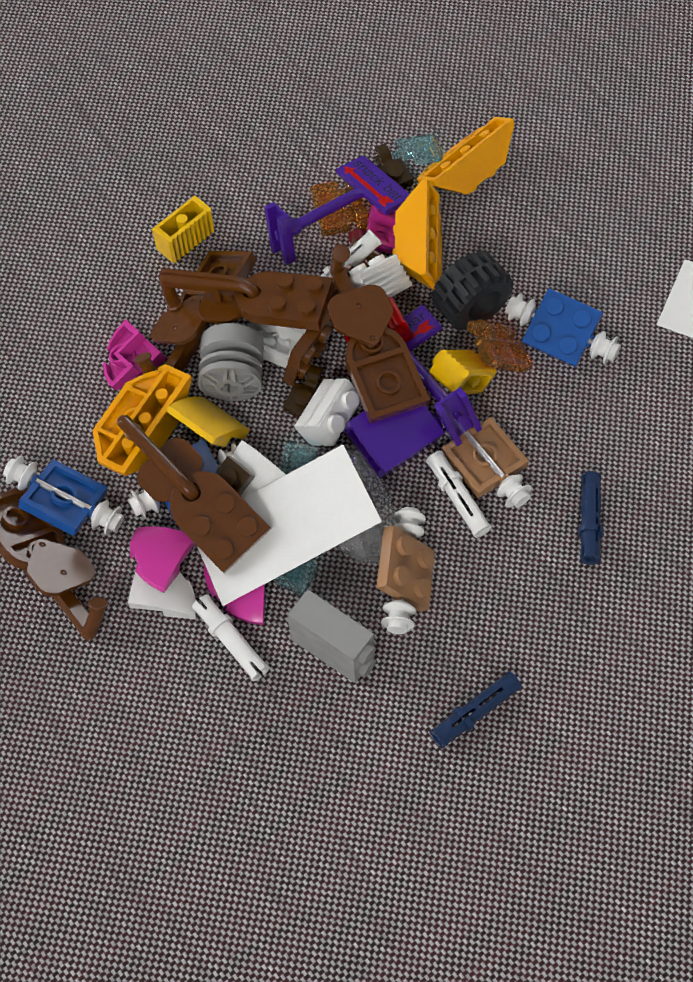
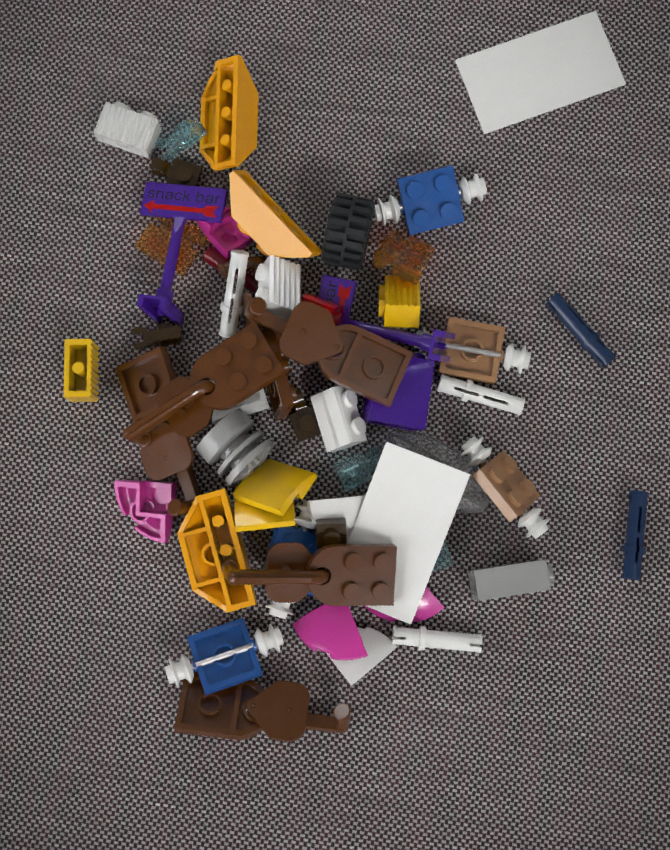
camera: 45 degrees left, 20 degrees up
none -> white brick [93,102,162,159]
none -> dark brown plate [131,323,185,351]
none -> yellow slope [233,459,318,516]

